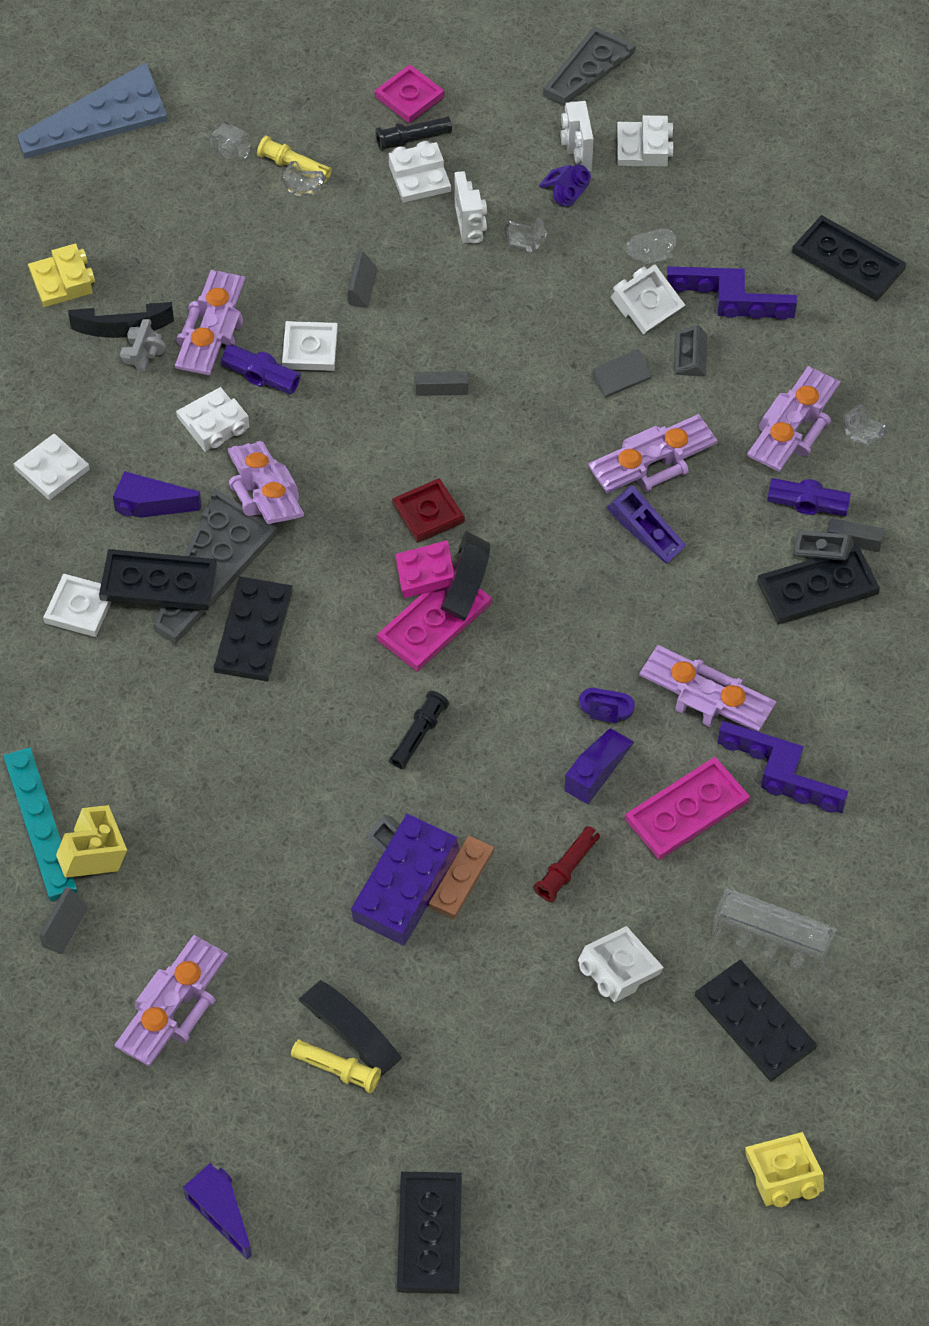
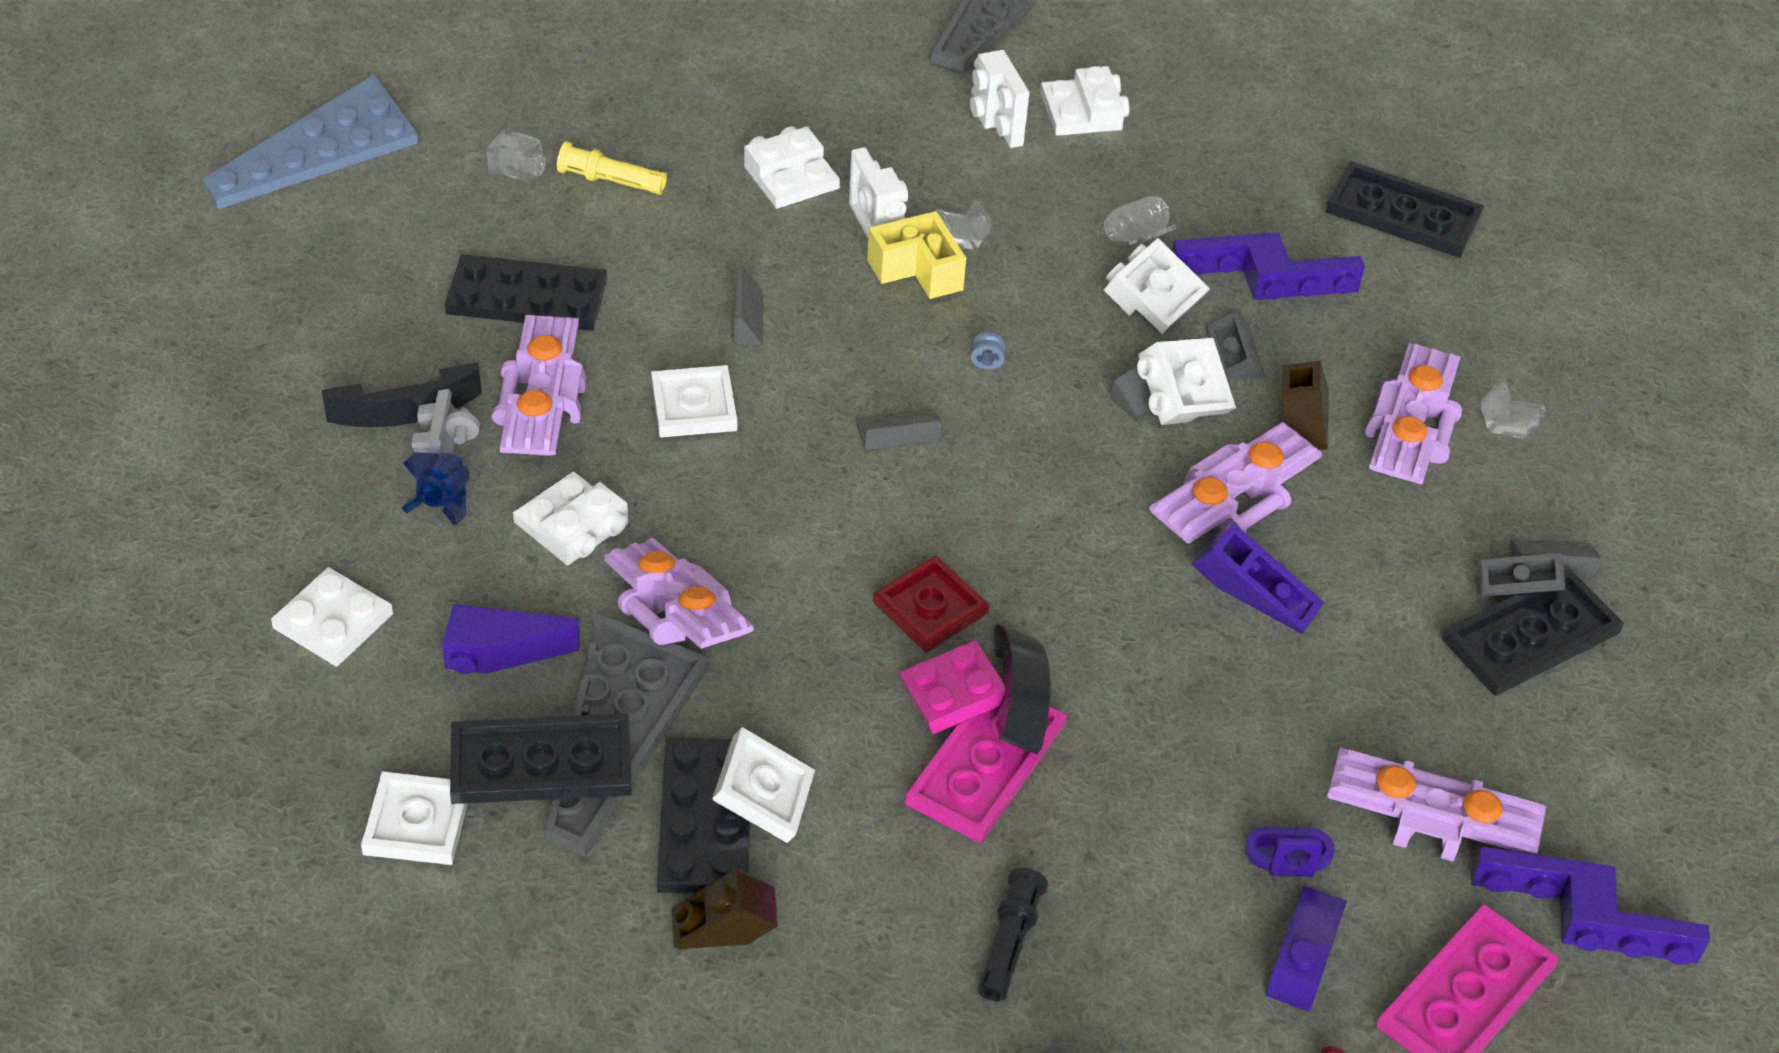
camera: 15 degrees left, 10 degrees down
light yellow plate [28,243,95,307] -> none
dark purple piece [221,344,301,394] -> none
clear bracket [281,161,326,196] -> none
dark pink plate [375,64,444,123] -> none
black pin [375,116,452,150] -> none
dark purple bracket [539,164,591,207] -> none
dark purple piece [767,478,851,516] -> none
none -> clear blue brick [401,452,470,525]
none -> black plate [445,254,607,330]
none -> dark brown slope [671,868,778,949]
none -> white plate [712,727,815,843]
none -> light yellow brick [867,211,966,299]
none -> sand blue bush [971,332,1005,369]
none -> white plate [1137,338,1236,425]
none -> dark brown slope [1282,361,1329,450]

